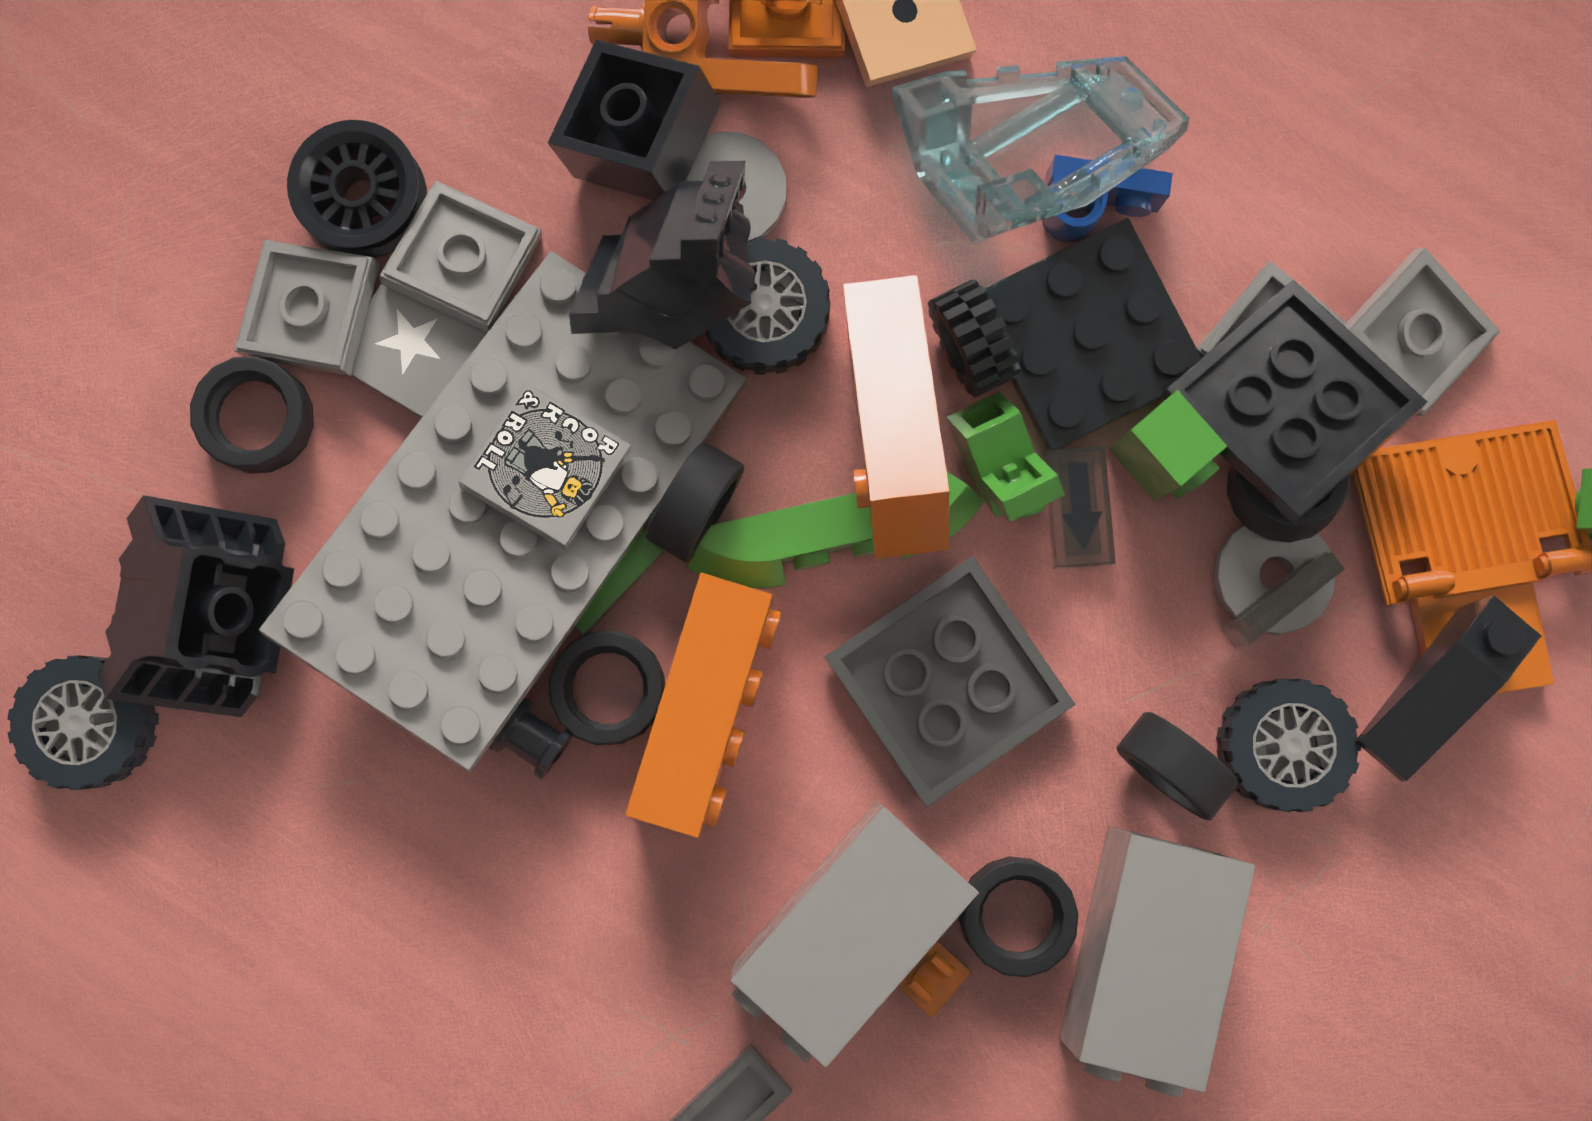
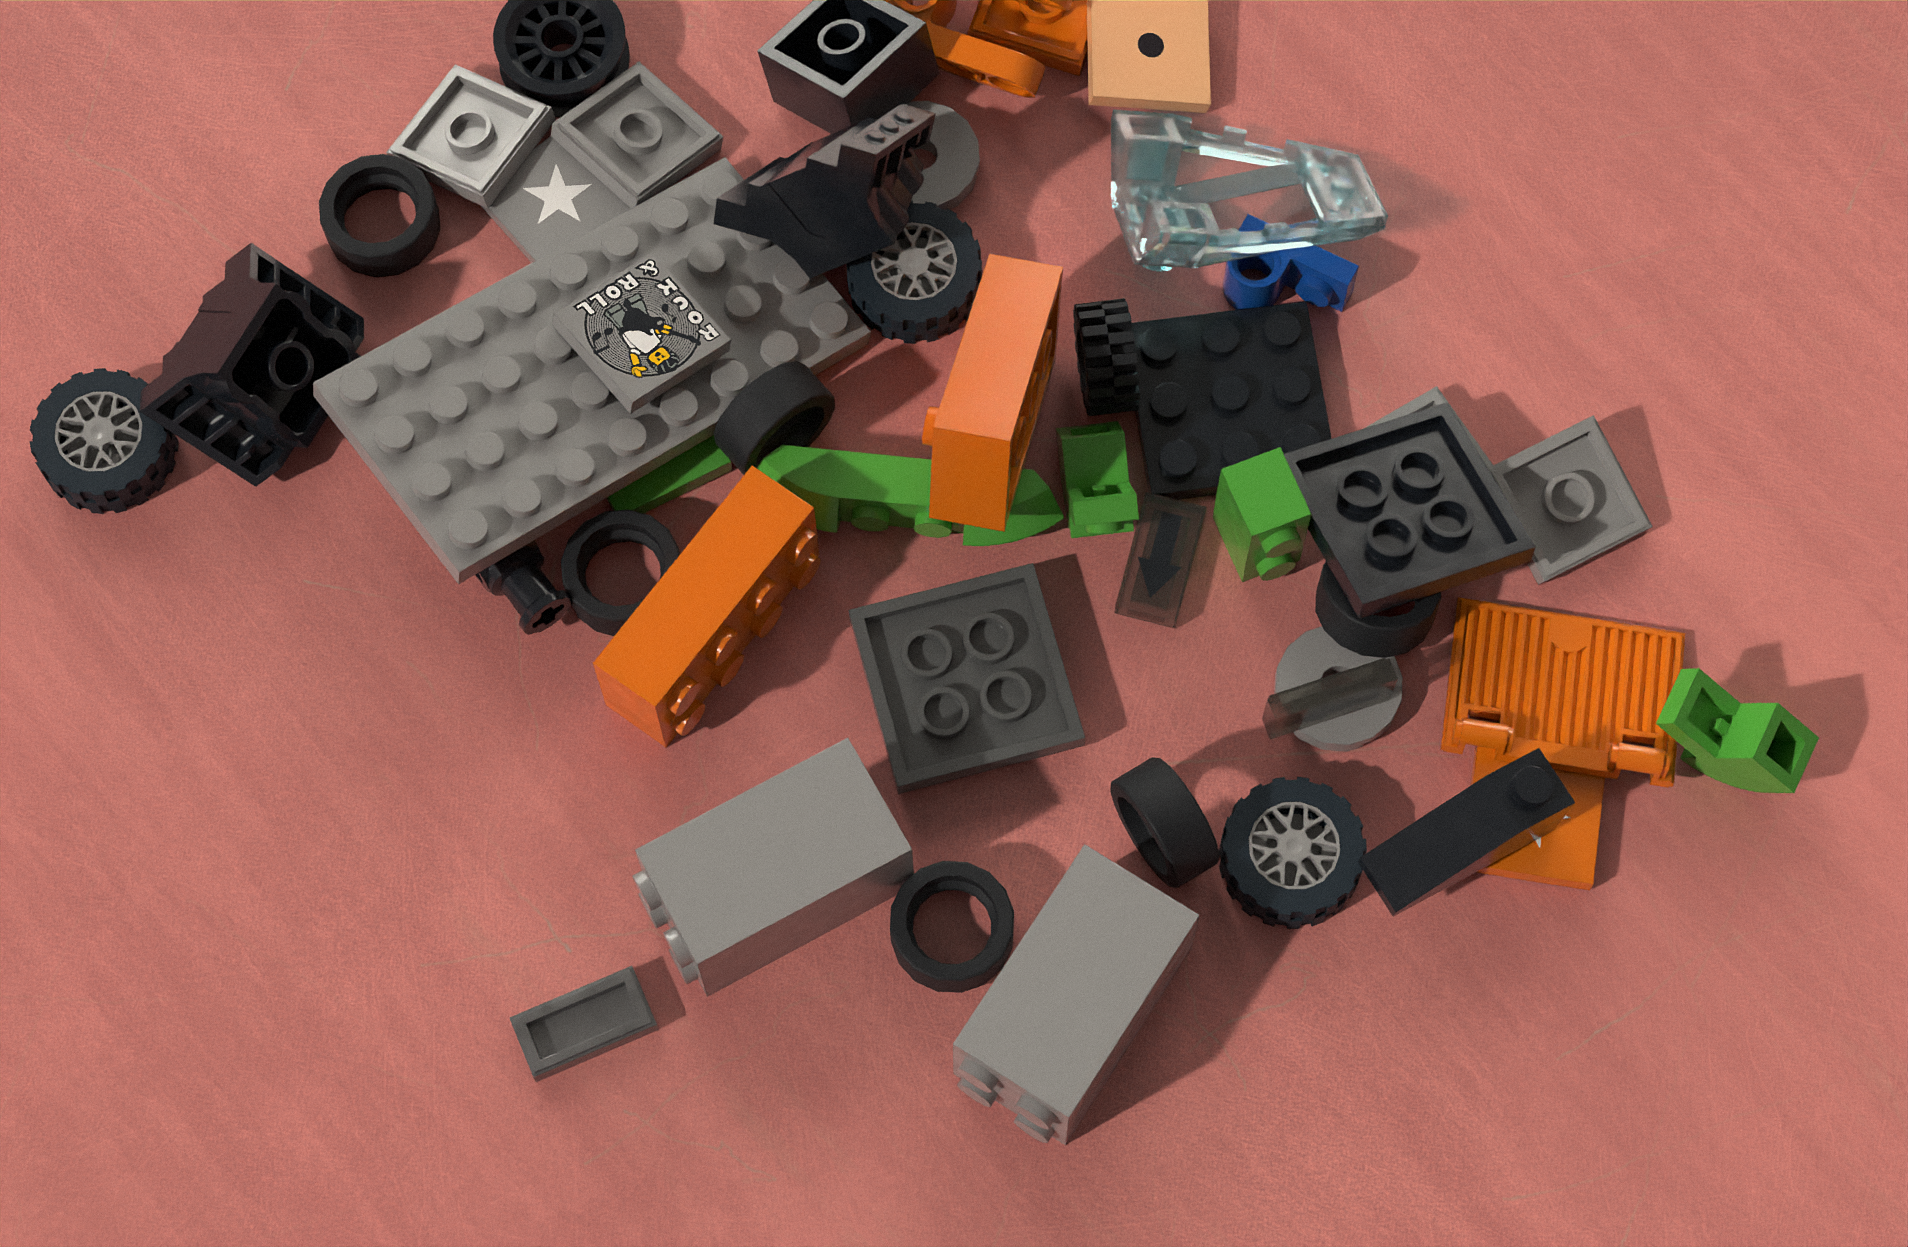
camera: 25 degrees right, 15 degrees down
orange tile [897,940,972,1018] -> none

